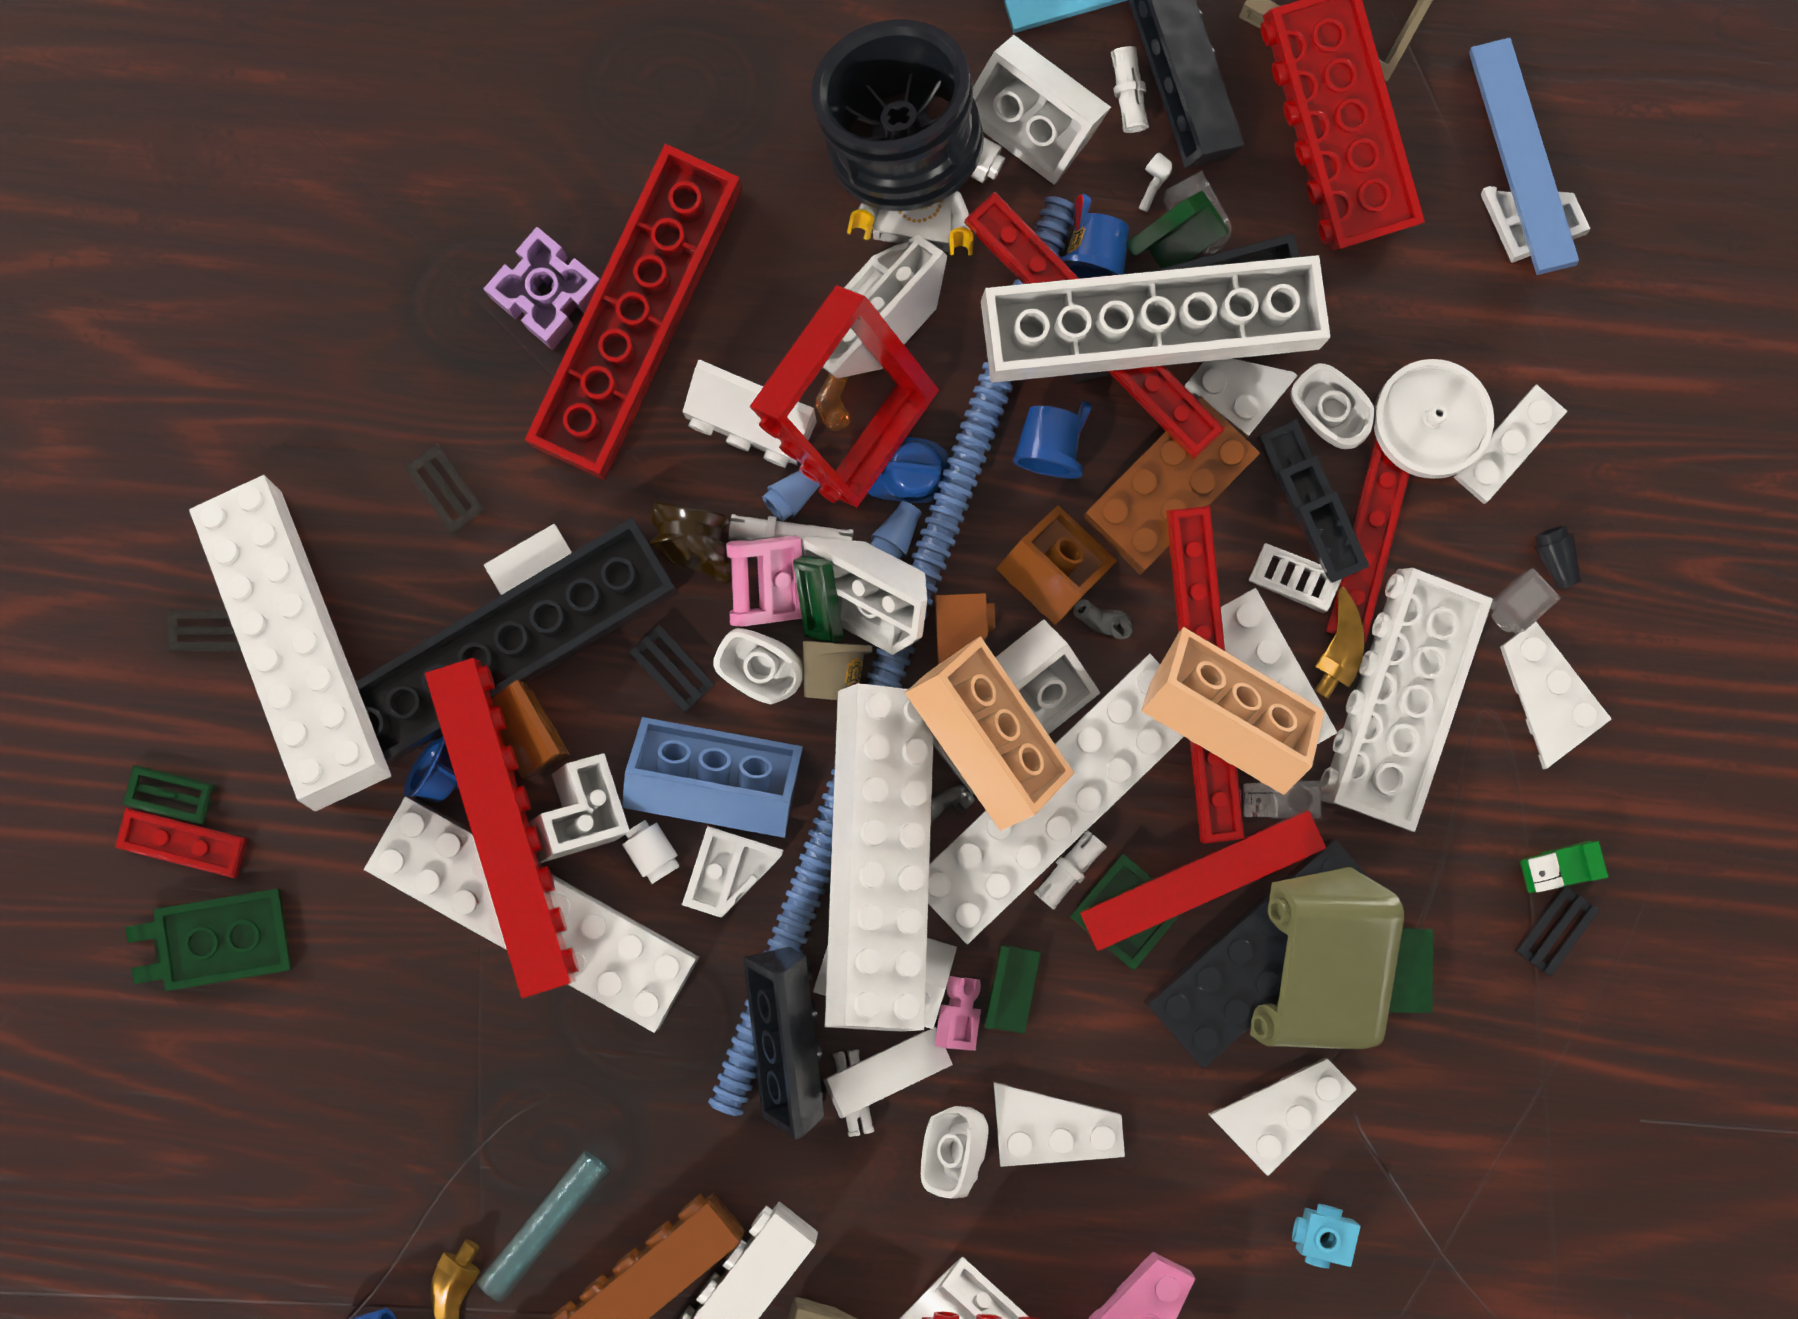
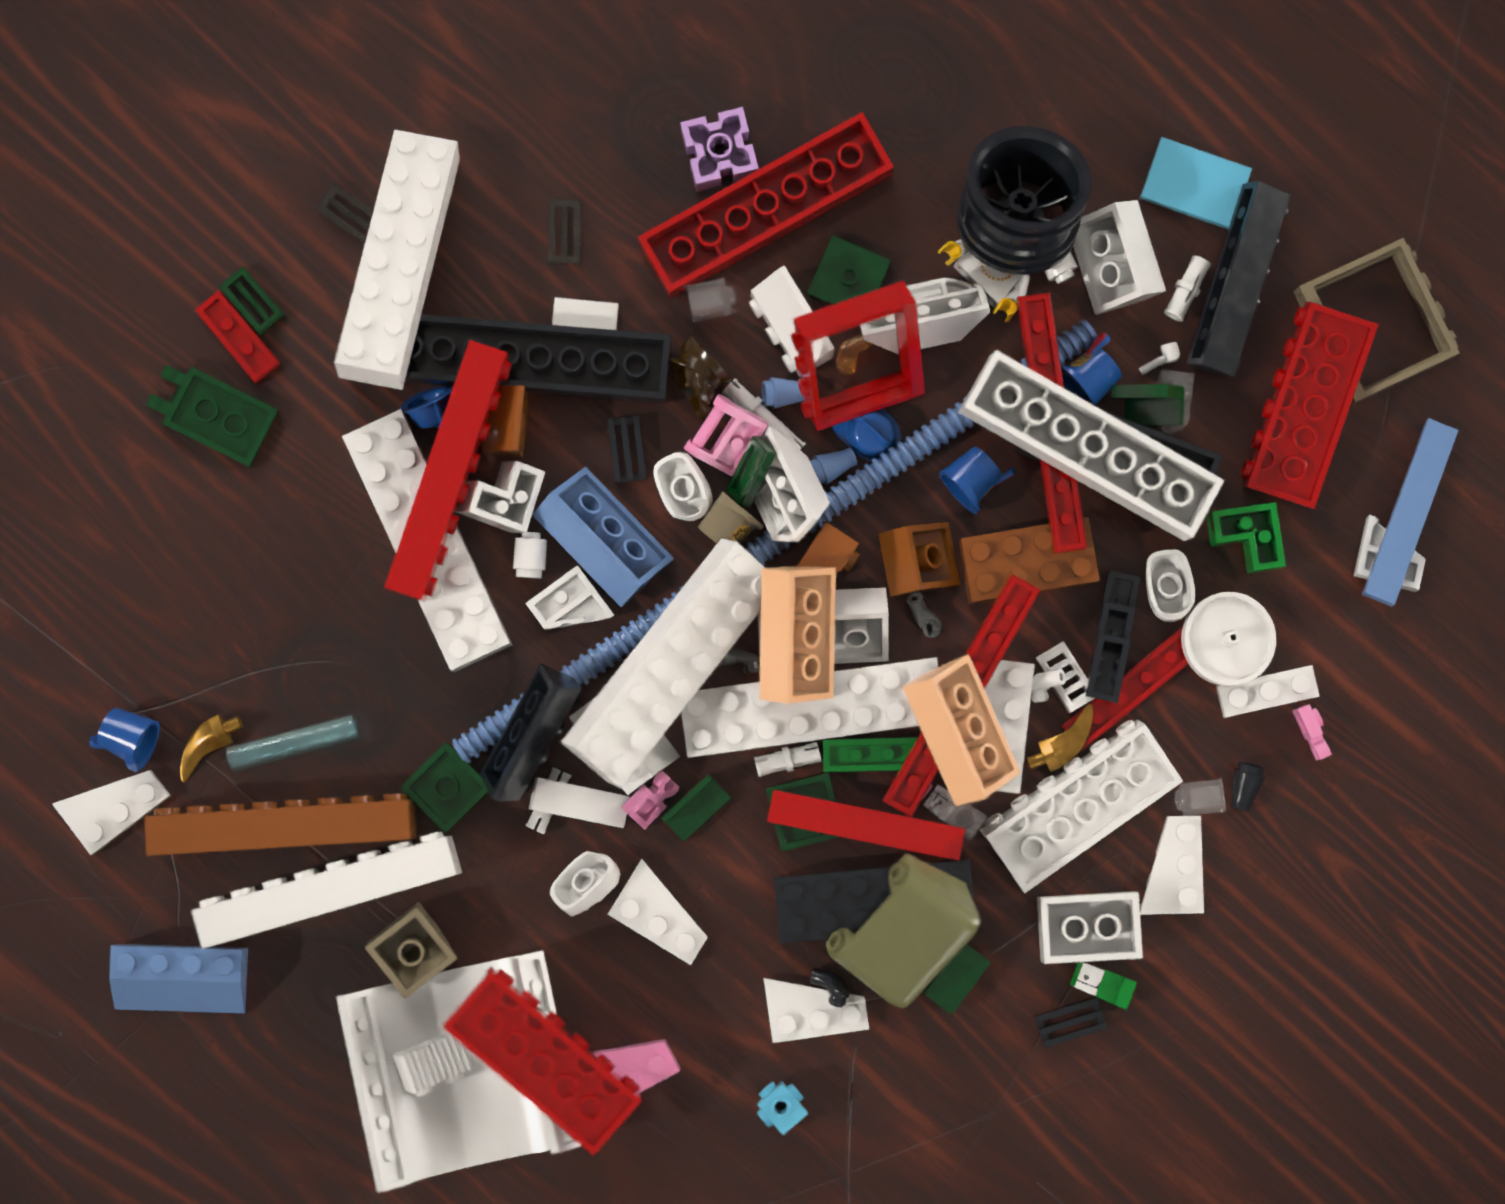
camera: 30 degrees right, 0 degrees up
white wing [1184,358,1297,438] -> none
none -> dark green plate [400,742,488,833]
none -> clear brick [687,278,736,322]
none -> dark green plate [807,235,891,305]
none -> black arm [810,968,850,1008]
none -> green plate [822,737,918,772]
none -> white arm [1031,669,1066,703]
none -> white brick [1037,891,1143,964]
none -> green brick [1206,502,1286,574]
none -> bright pink plate [1292,704,1332,760]

